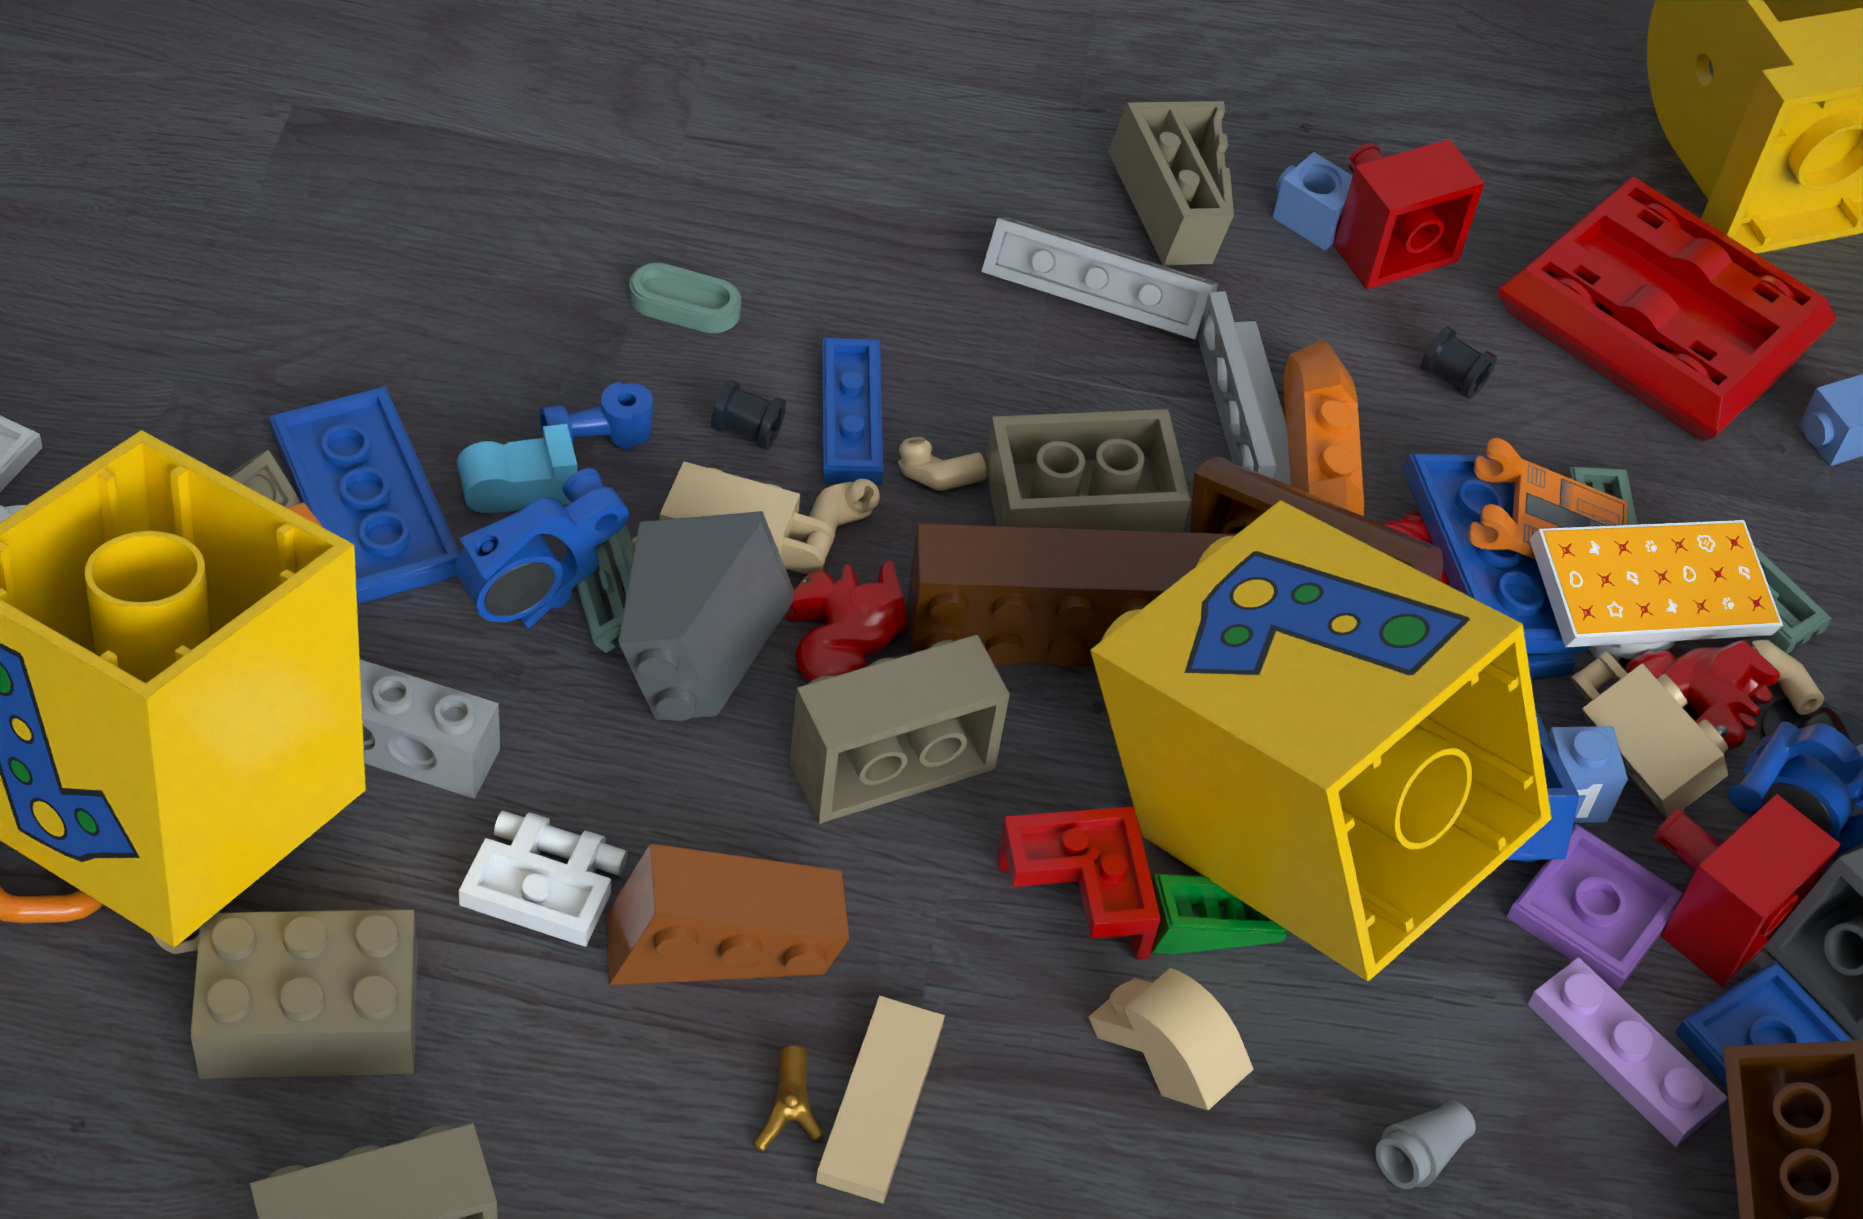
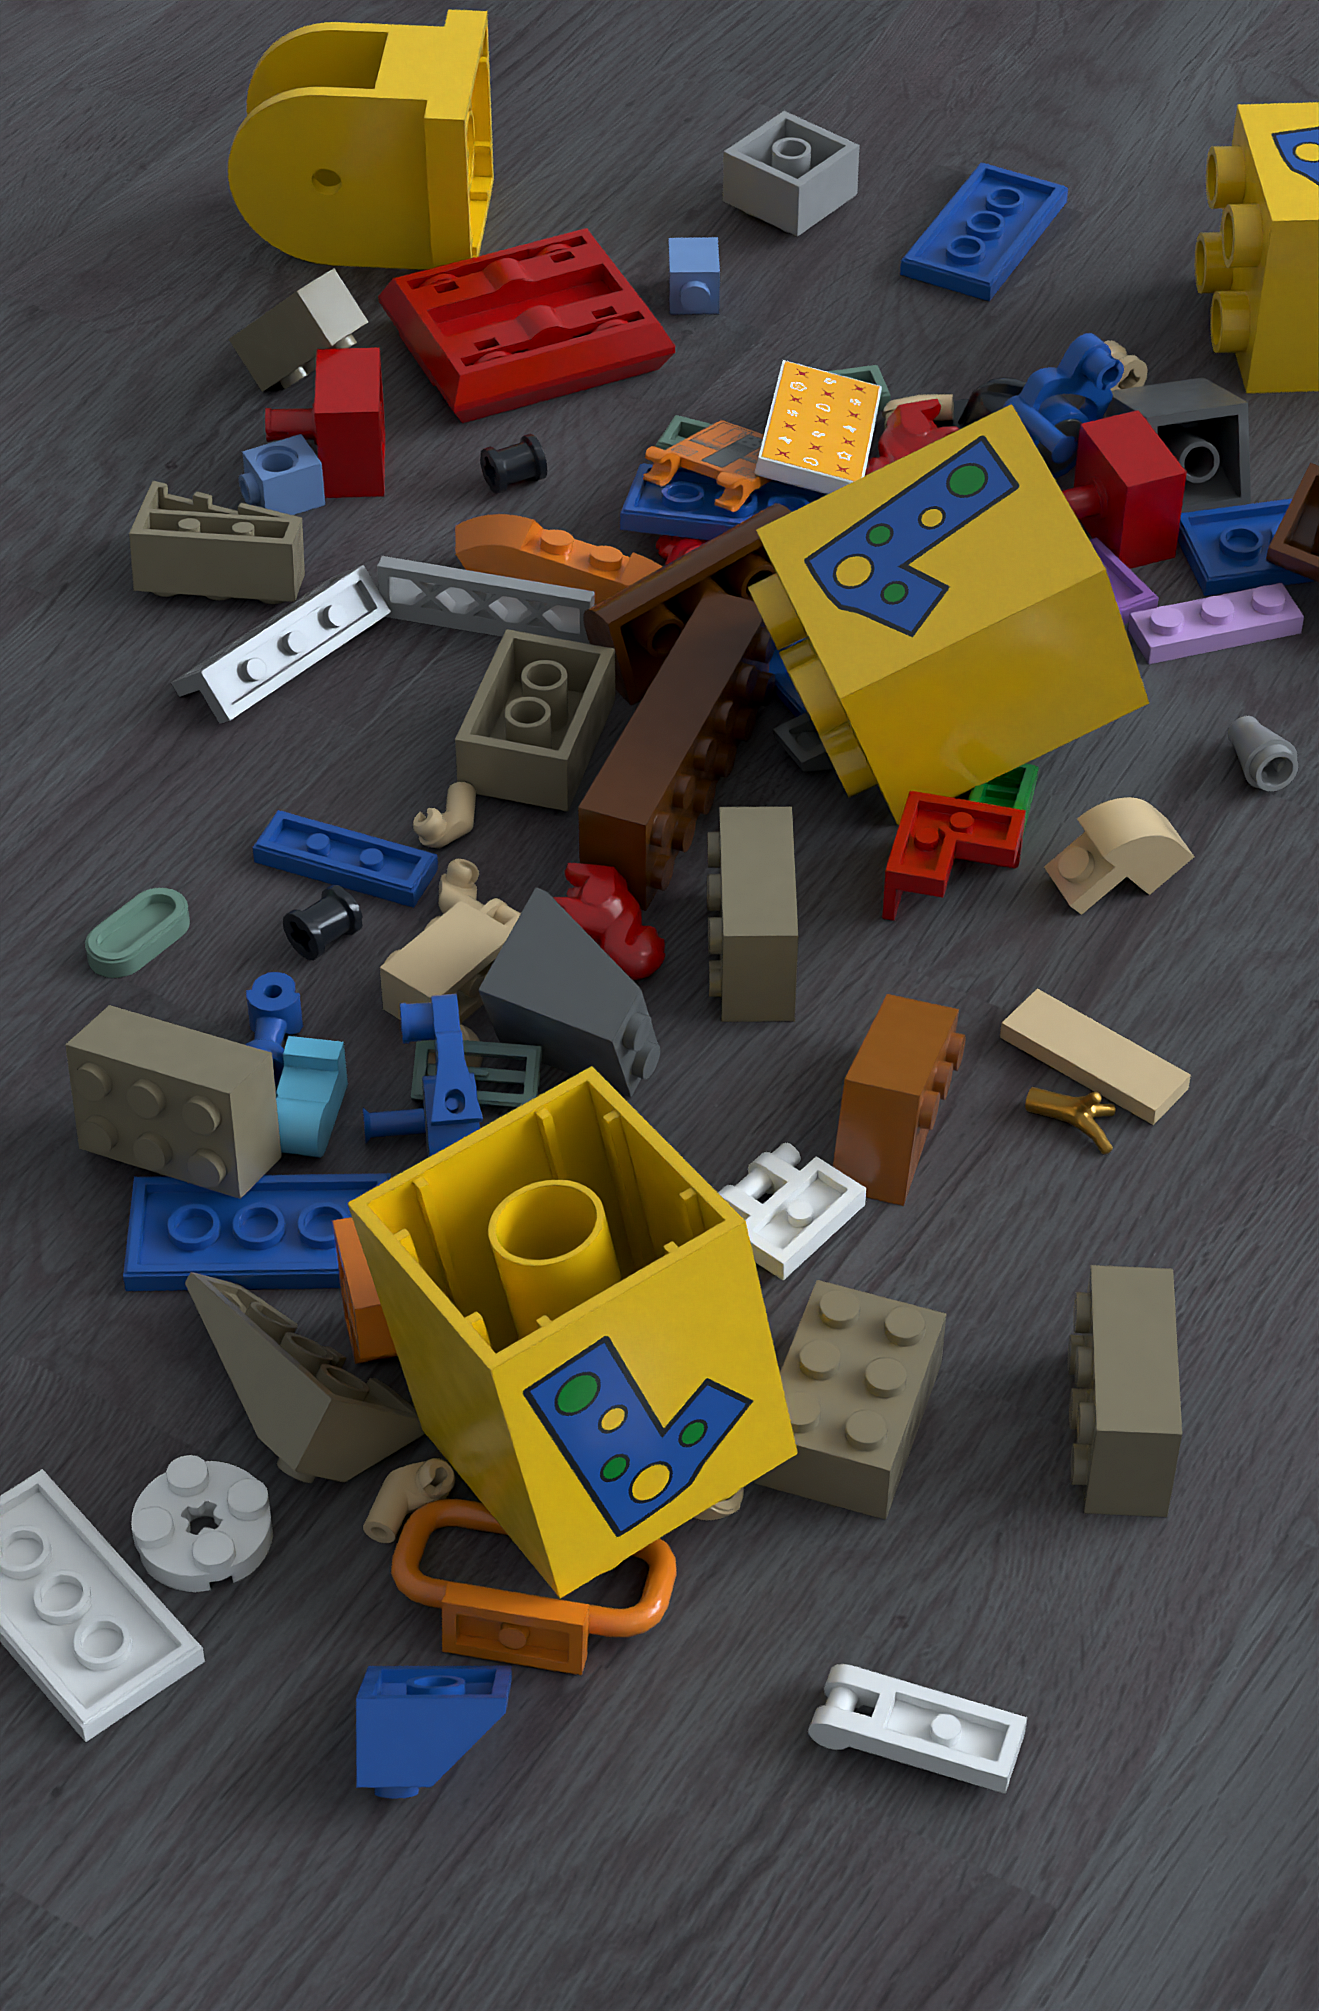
camera: 60 degrees left, 5 degrees down
none -> dark tan brick [65,1005,282,1199]
none -> dark tan wedge [229,268,368,392]

